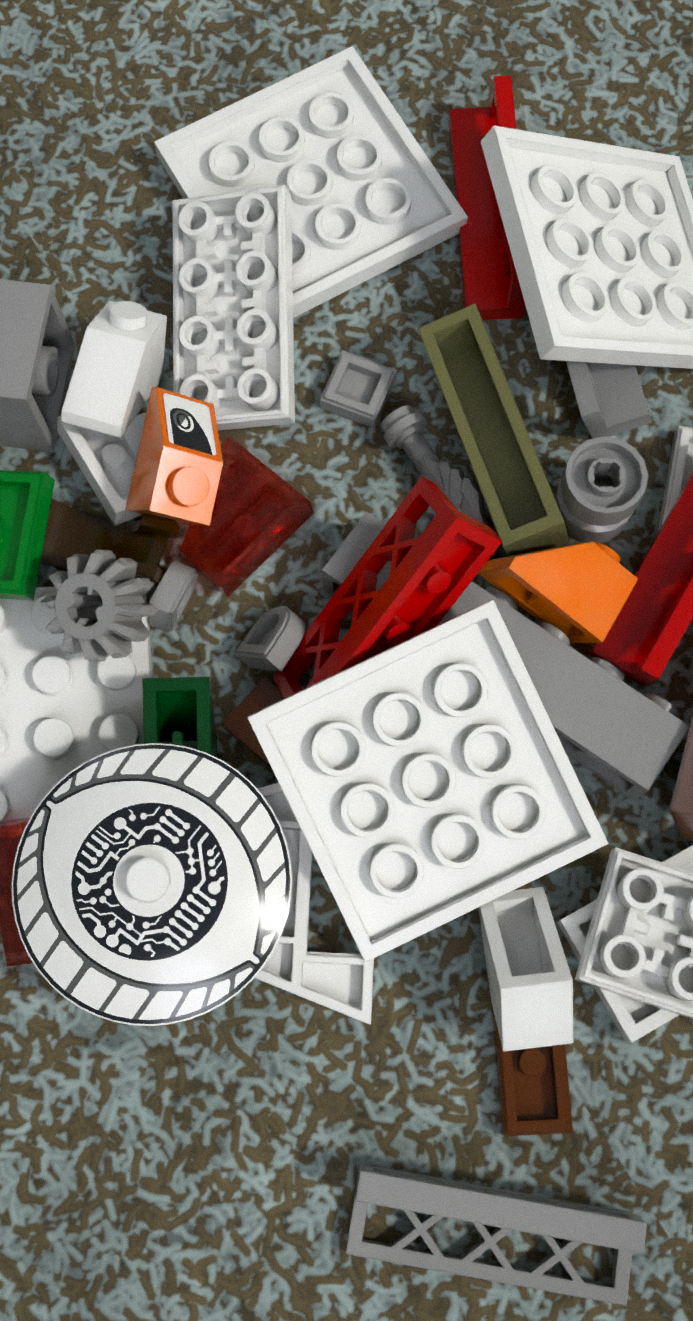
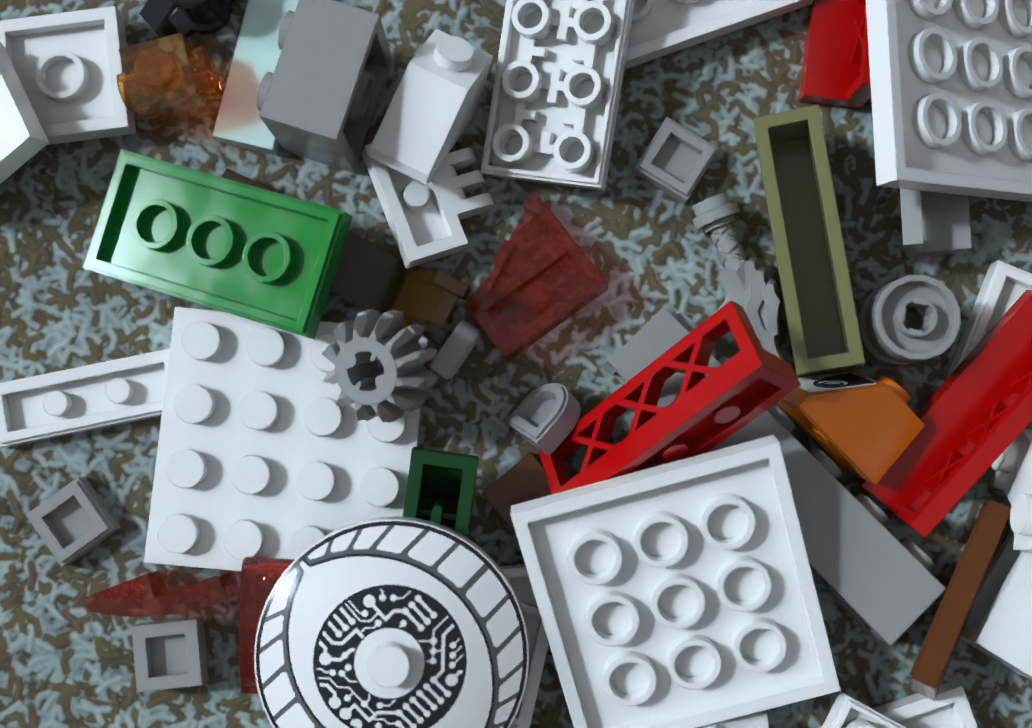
camera: 10 degrees right, 10 degrees up
orange slope [125,387,223,526] -> none

